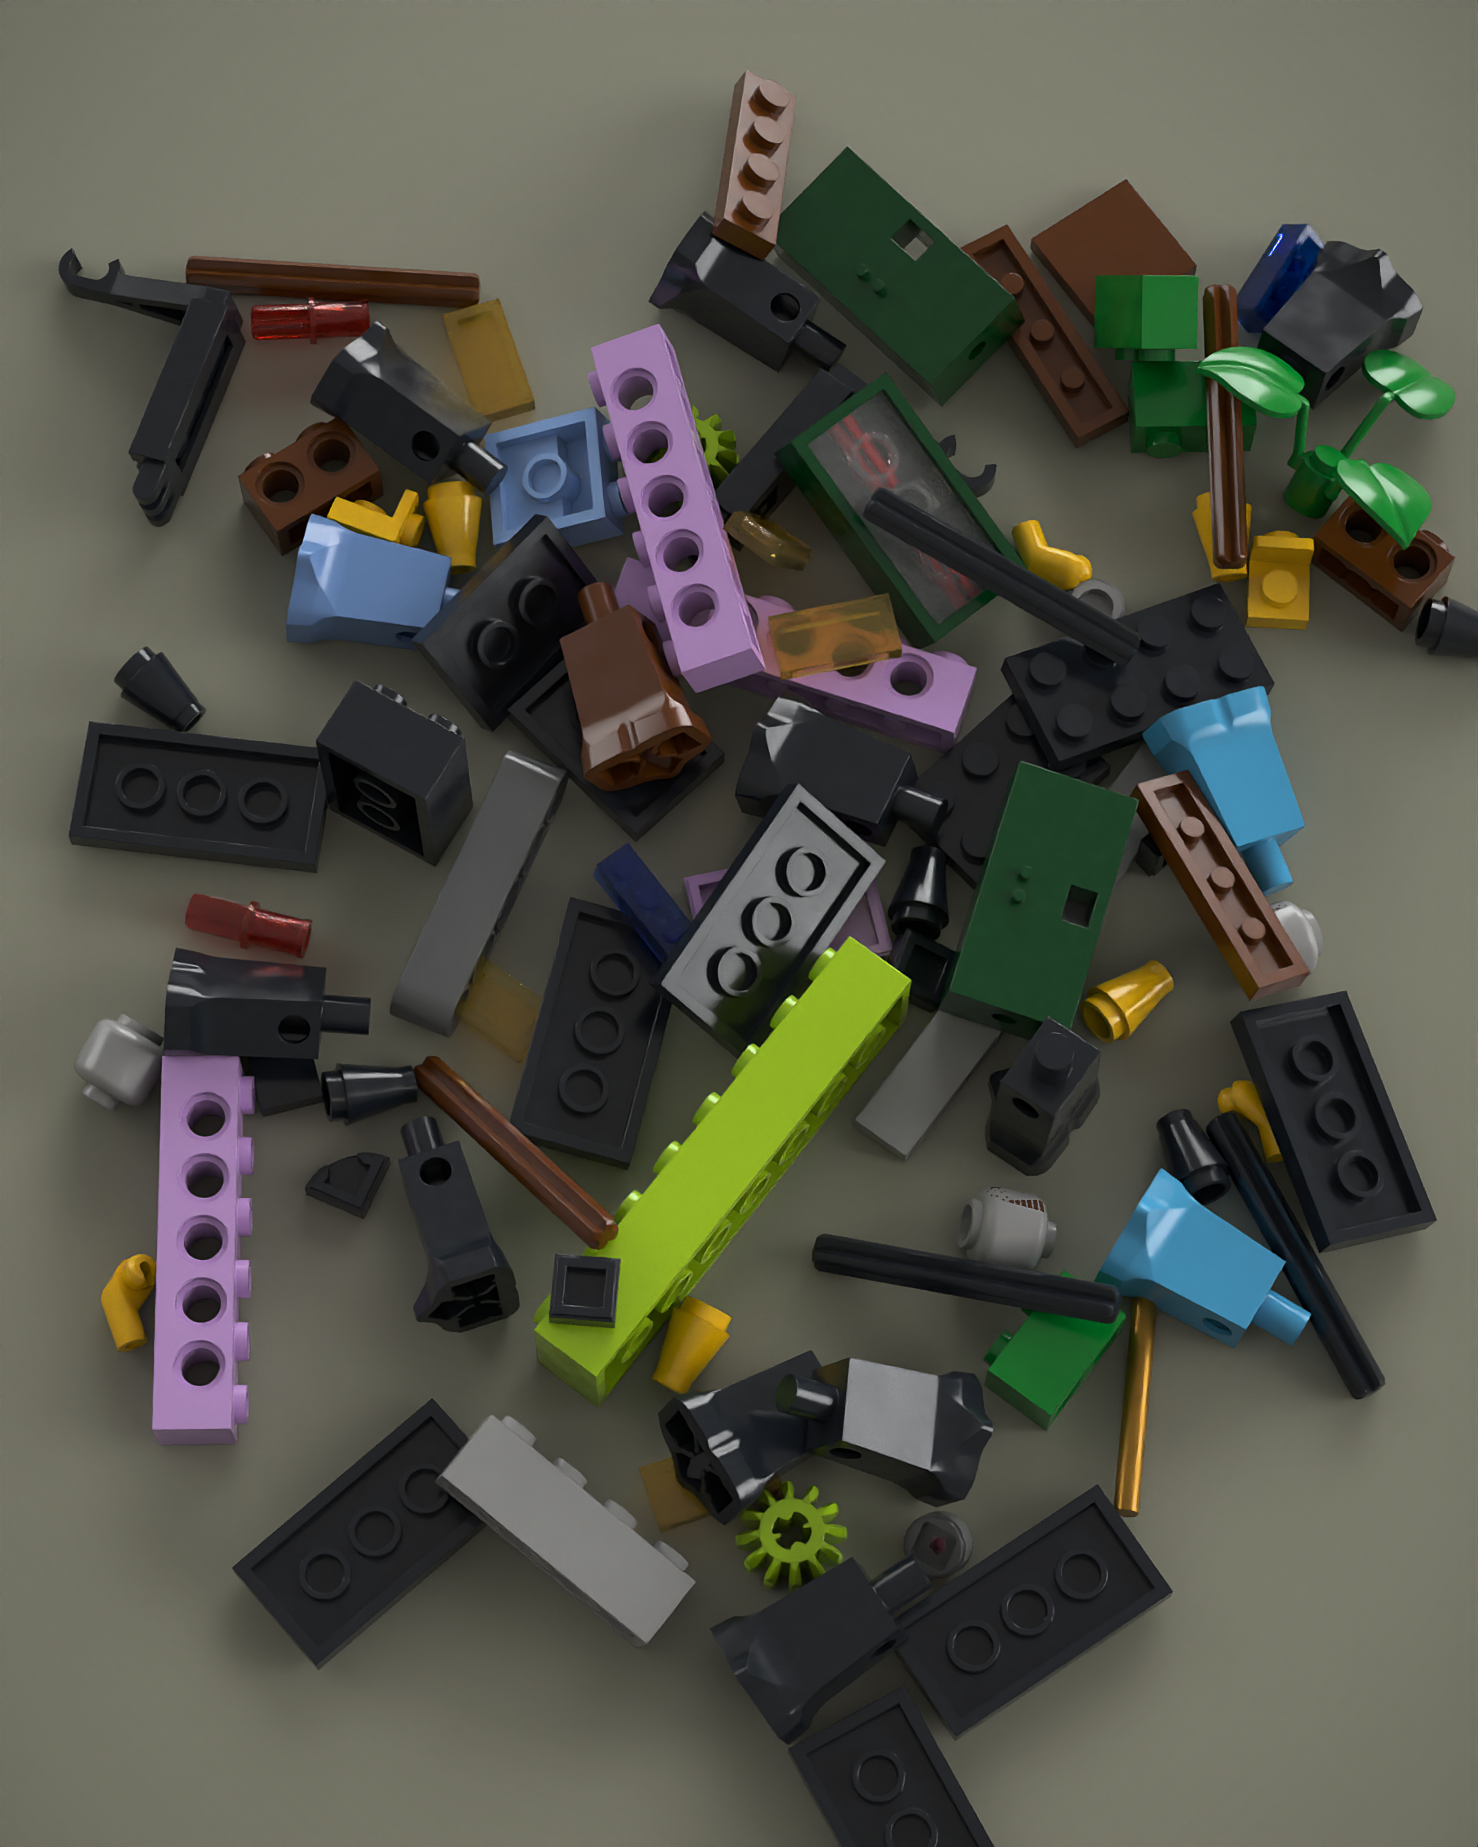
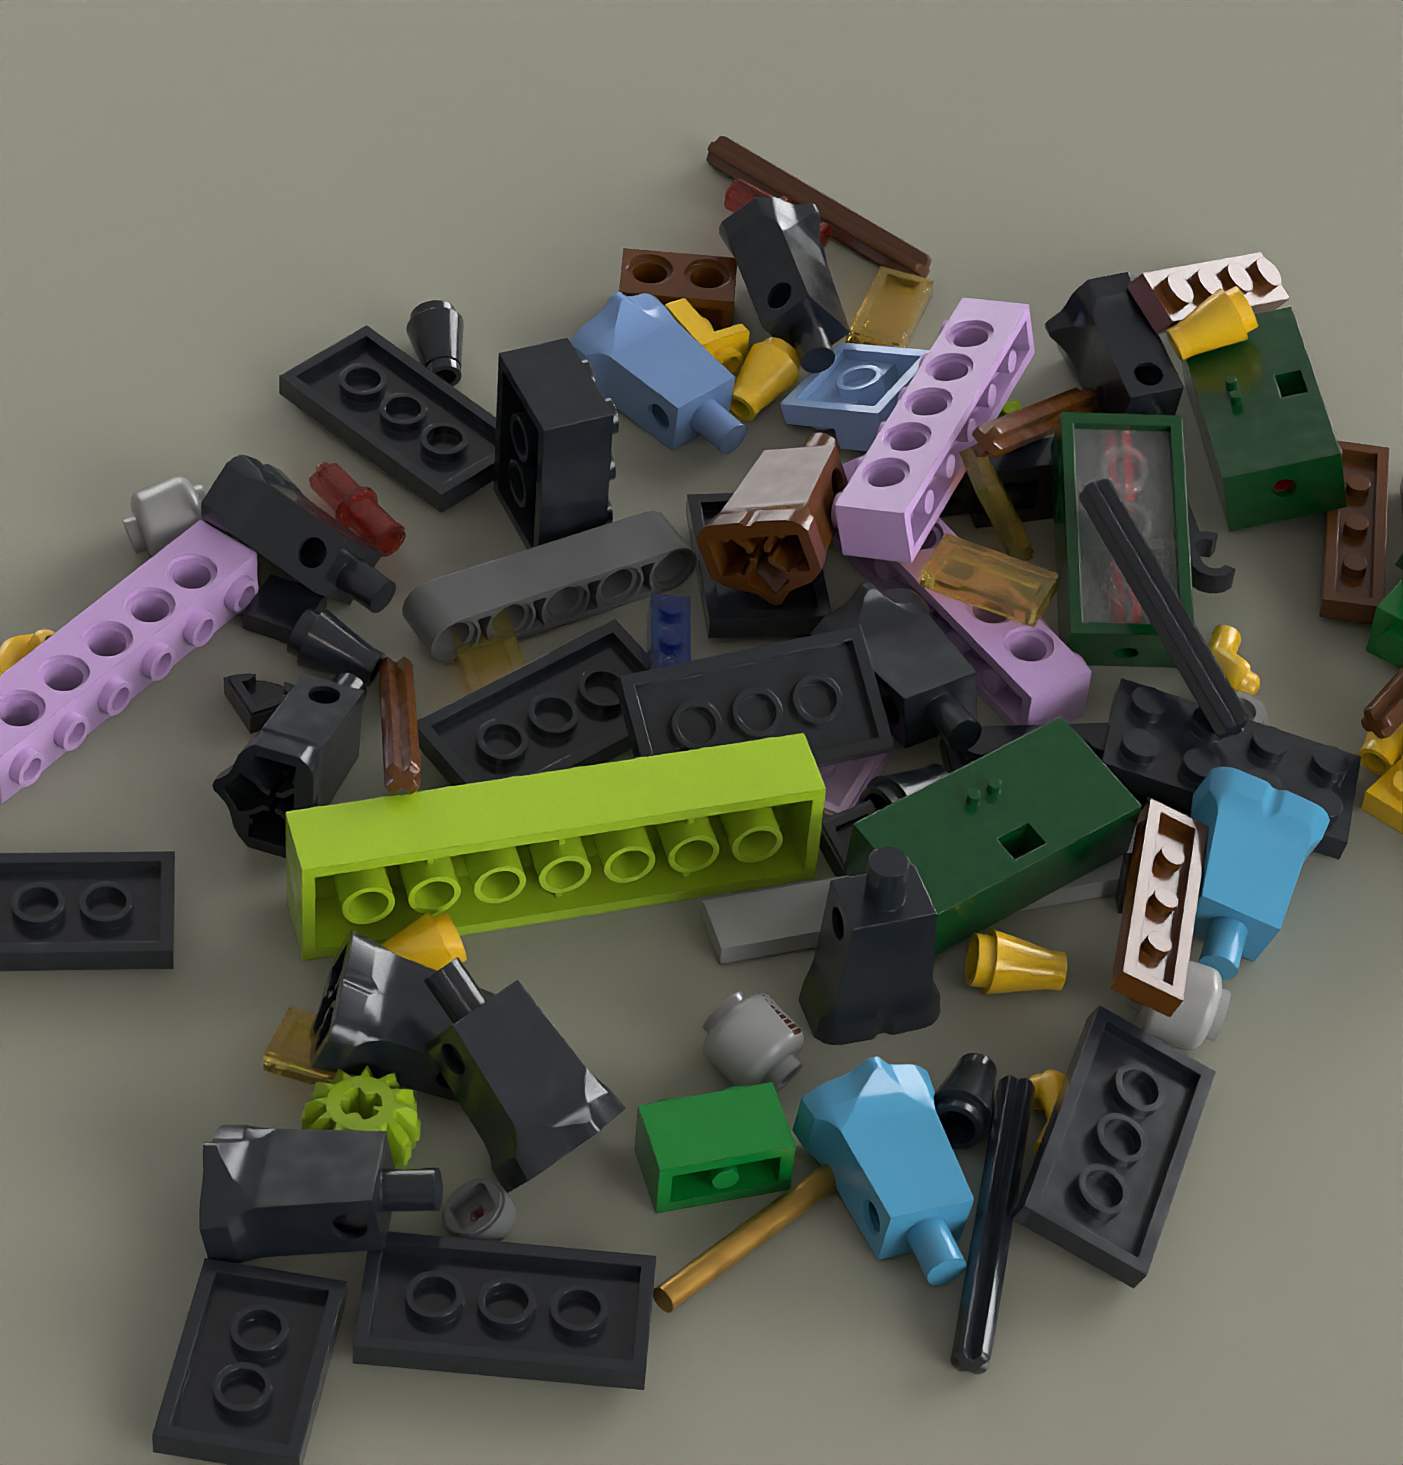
camera: 35 degrees right, 25 degrees down
black hinge [59,248,246,527] -> none
black plate [411,514,598,732] -> none
light grey brick [435,1414,696,1648] -> none
black tile [549,1253,621,1328] -> none
black axle [812,1233,1121,1324] -> none
none -> reddish brown axle [972,387,1099,458]
none -> yellow cone [1165,286,1258,361]

